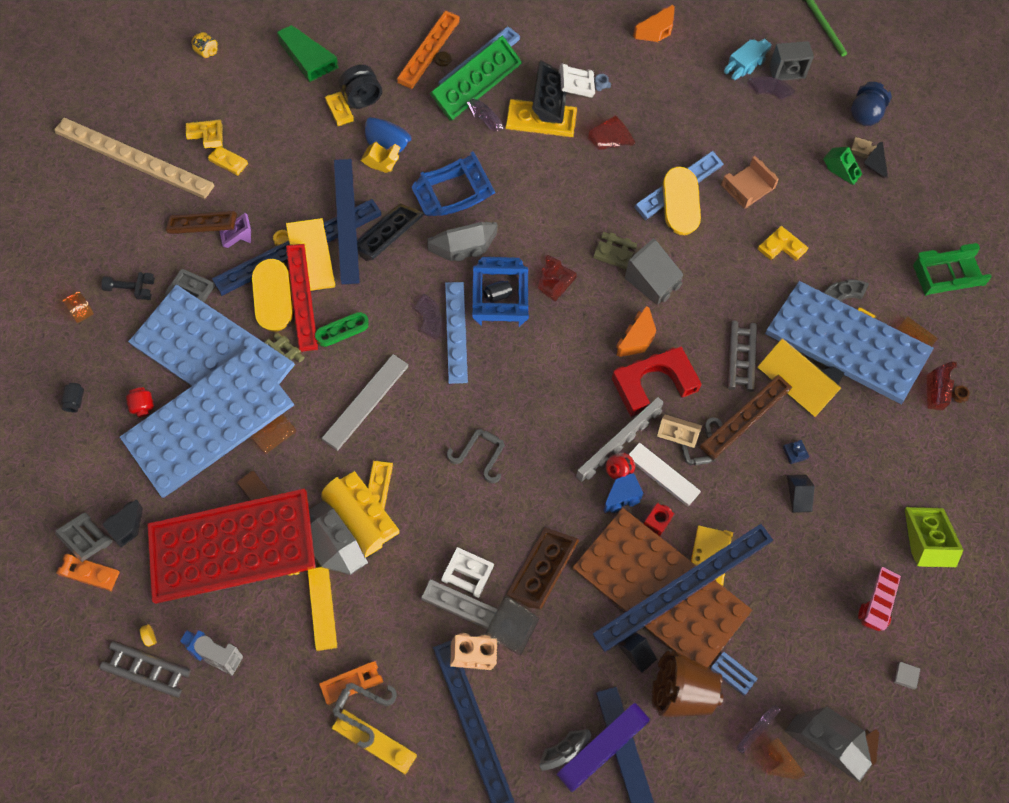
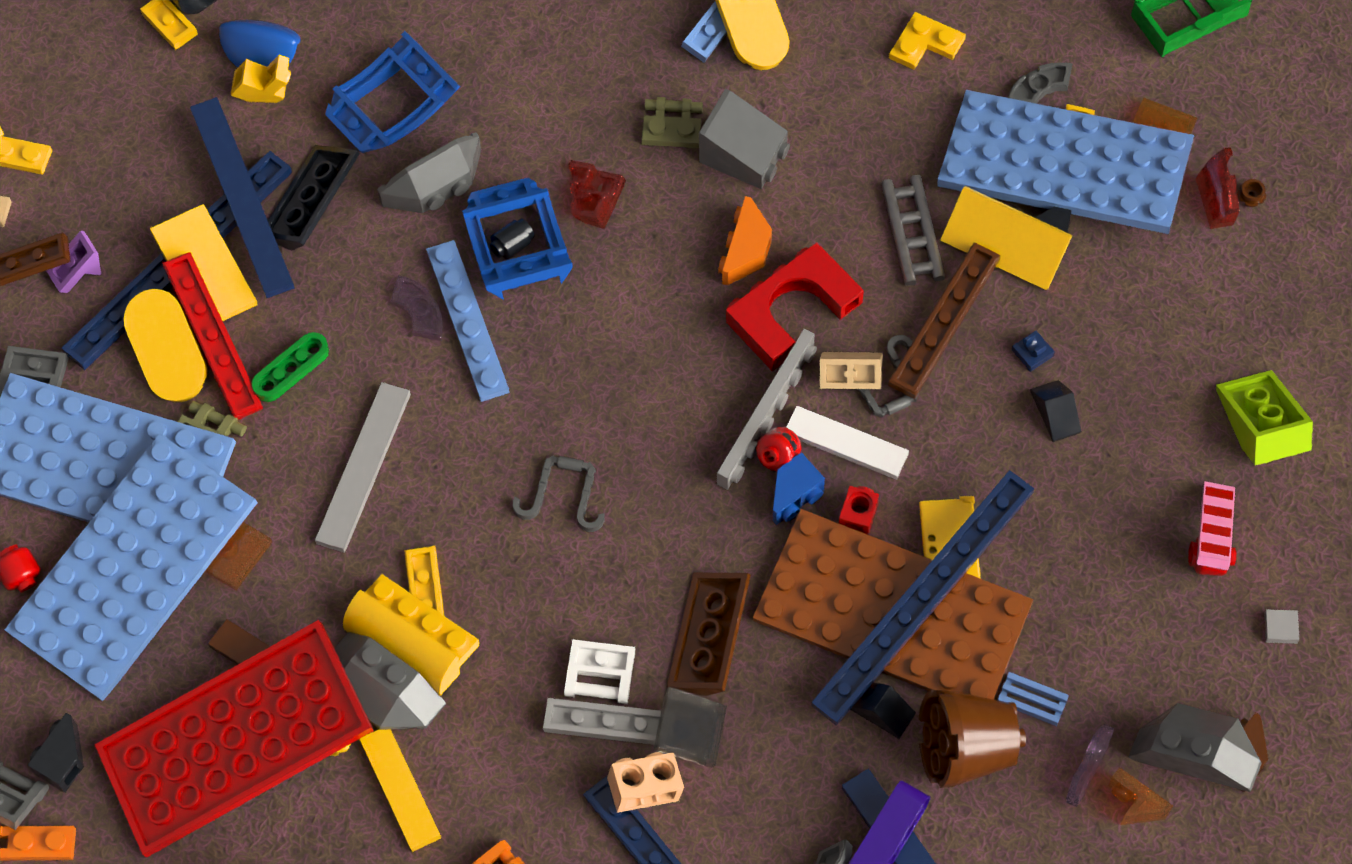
camera: 10 degrees left, 0 degrees up
yellow tile [273,230,289,246] -> none

